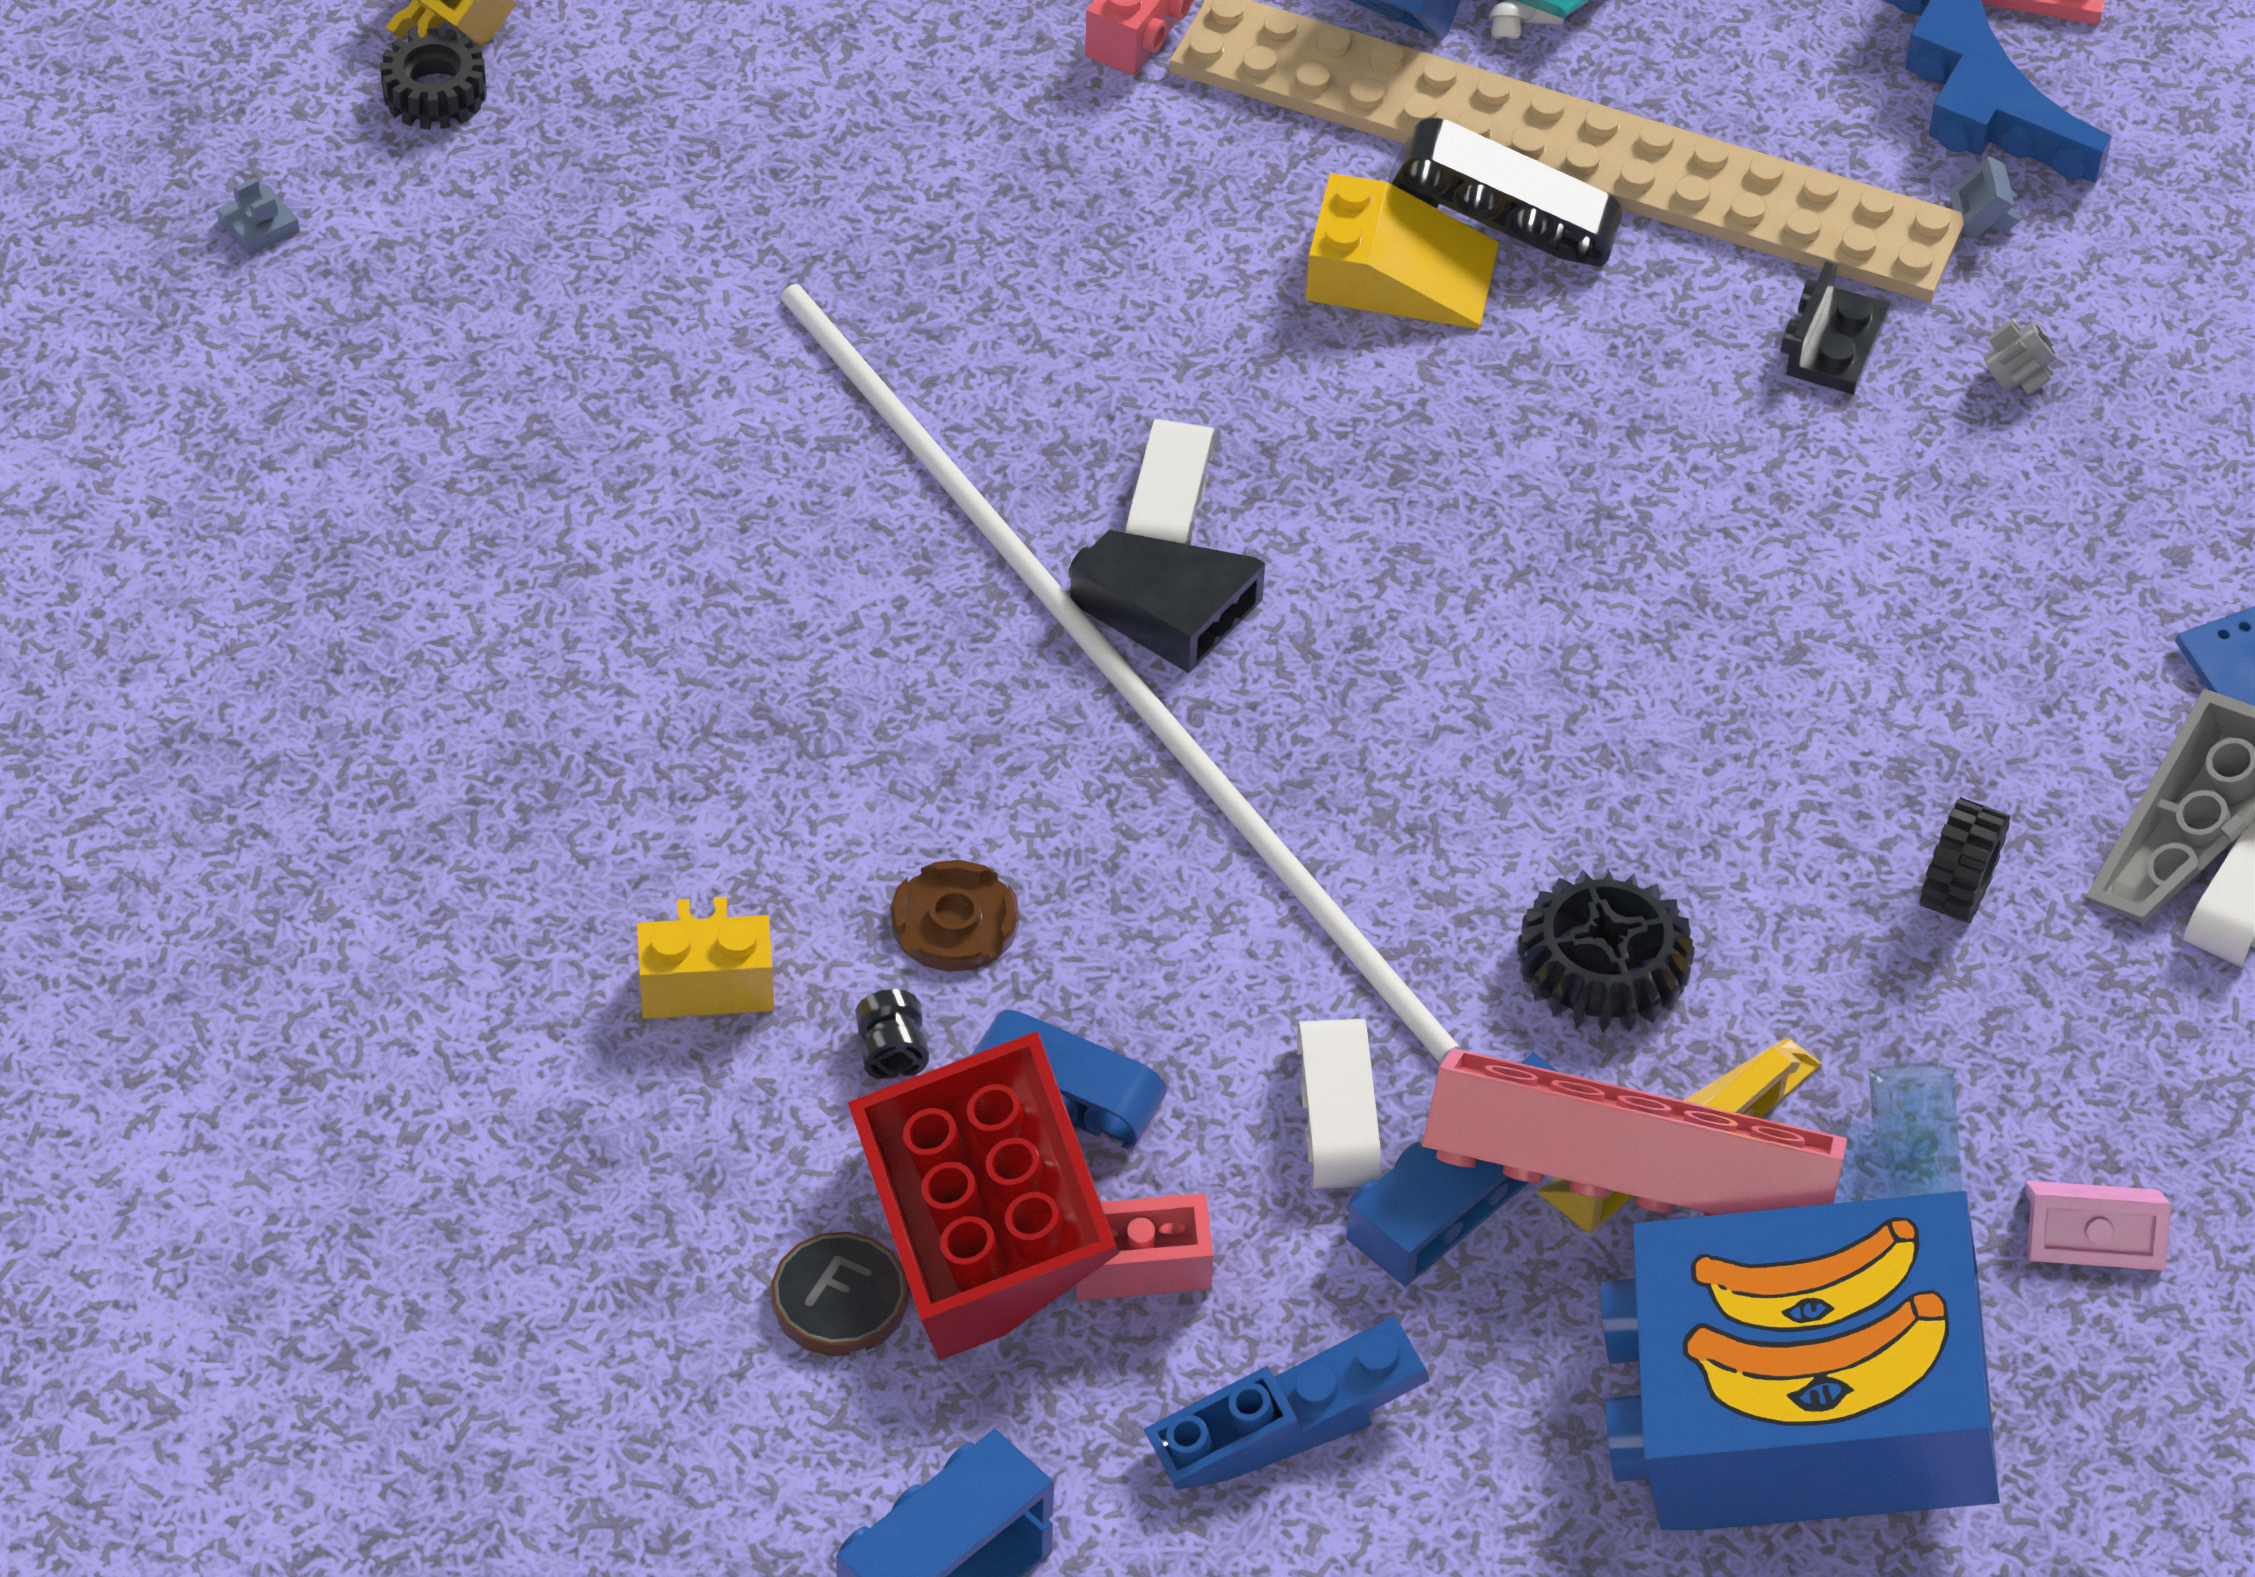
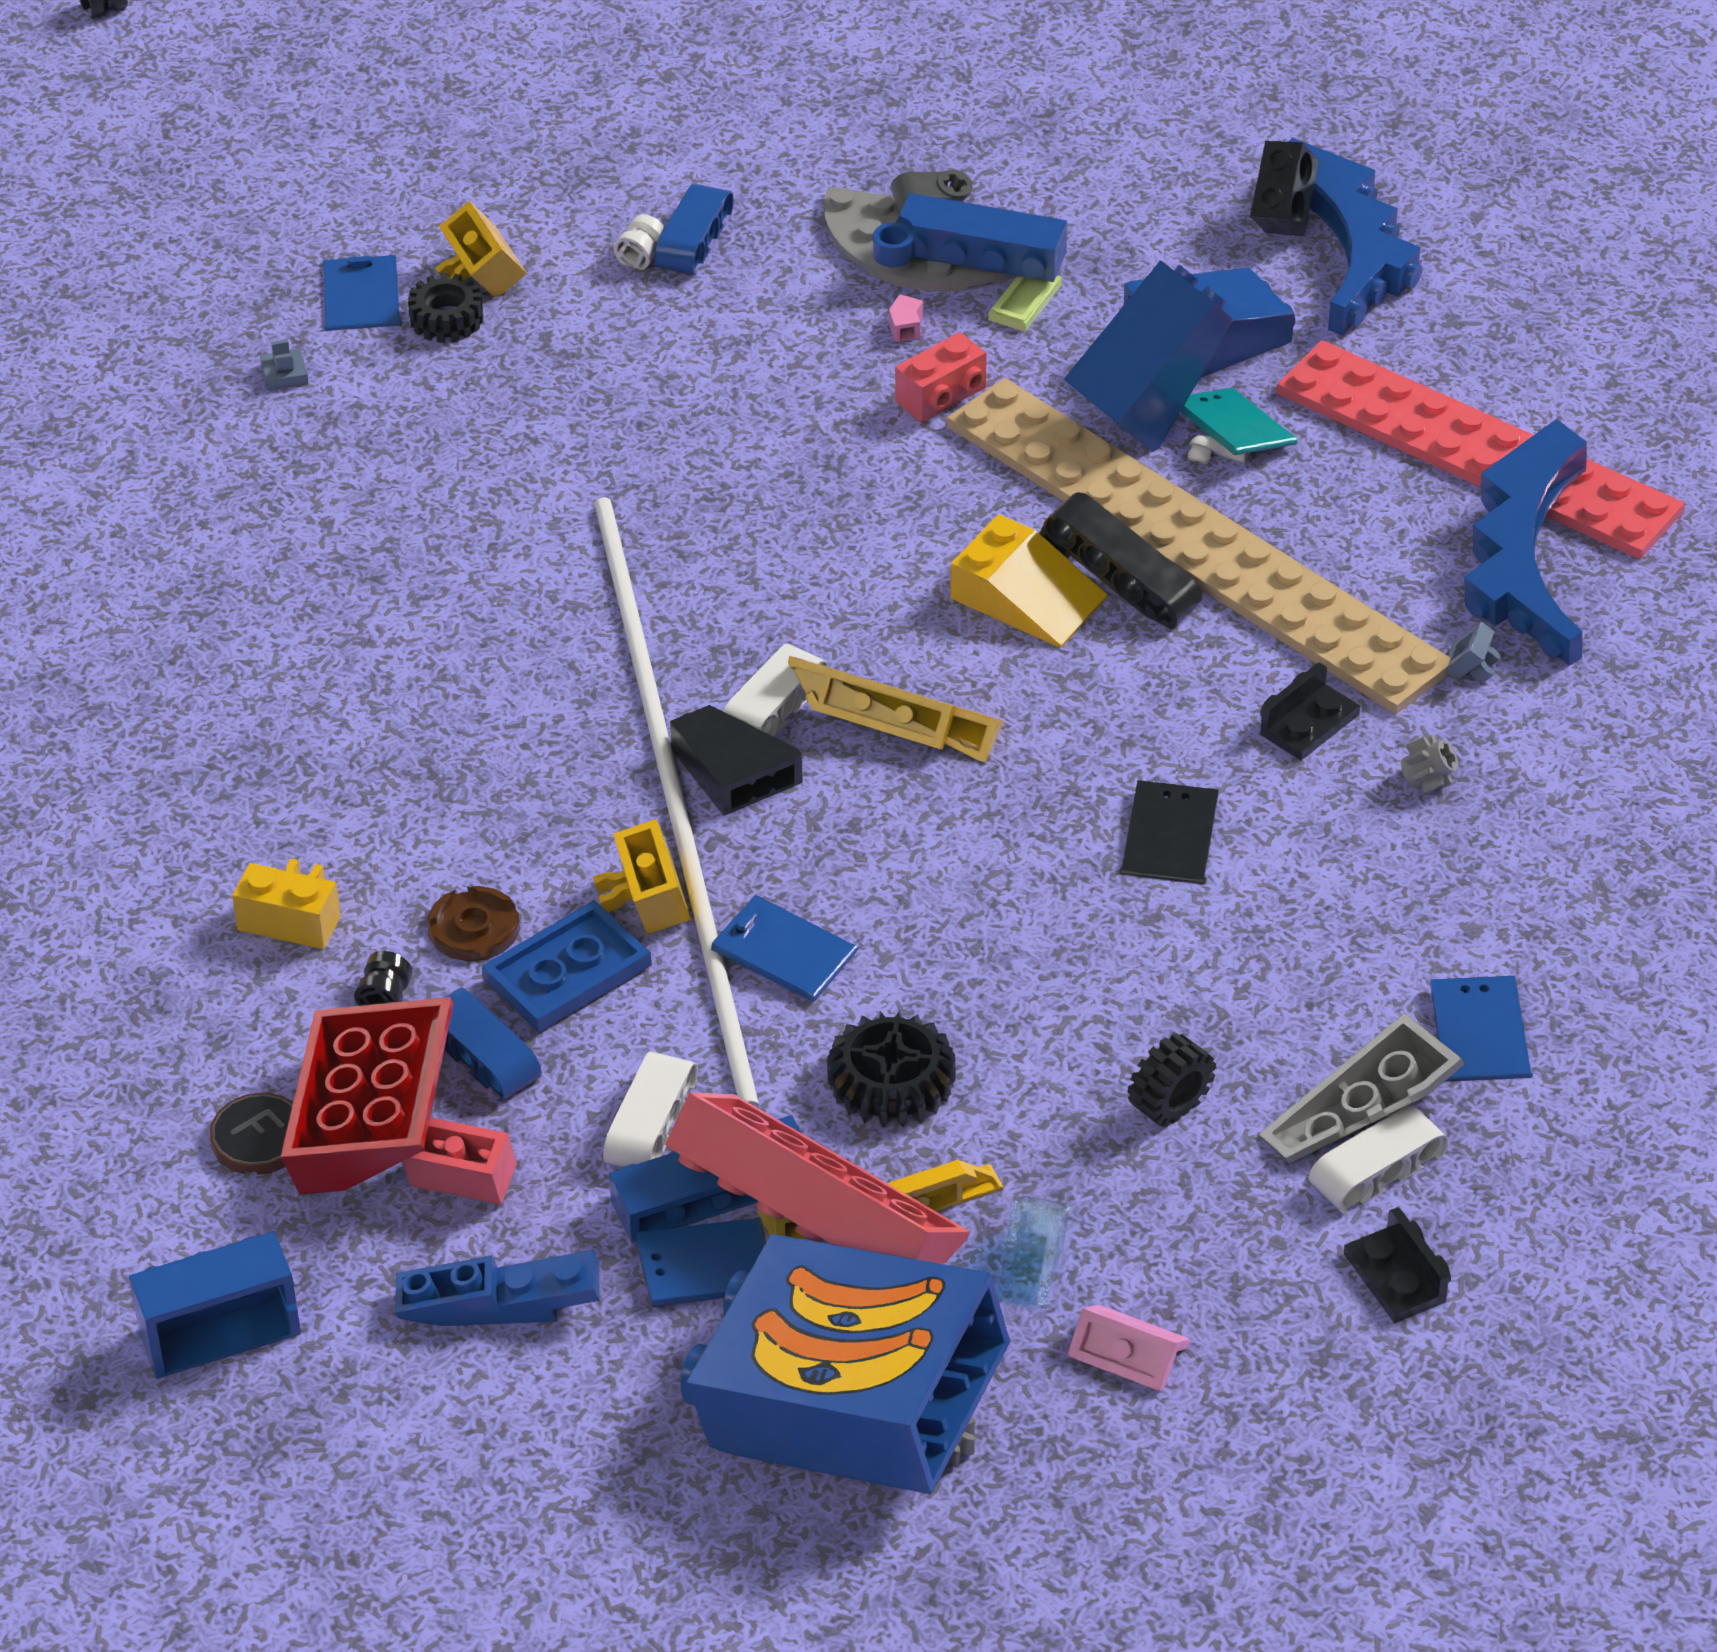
camera: 25 degrees right, 5 degrees down
none -> blue container [323,255,402,331]
none -> blue plate [481,900,652,1032]
none -> yellow brick [593,819,691,934]
none -> blue container [635,1217,767,1307]
none -> blue container [711,894,858,1002]
none -> yellow wedge [788,656,1004,763]
none -> black container [1119,780,1219,884]

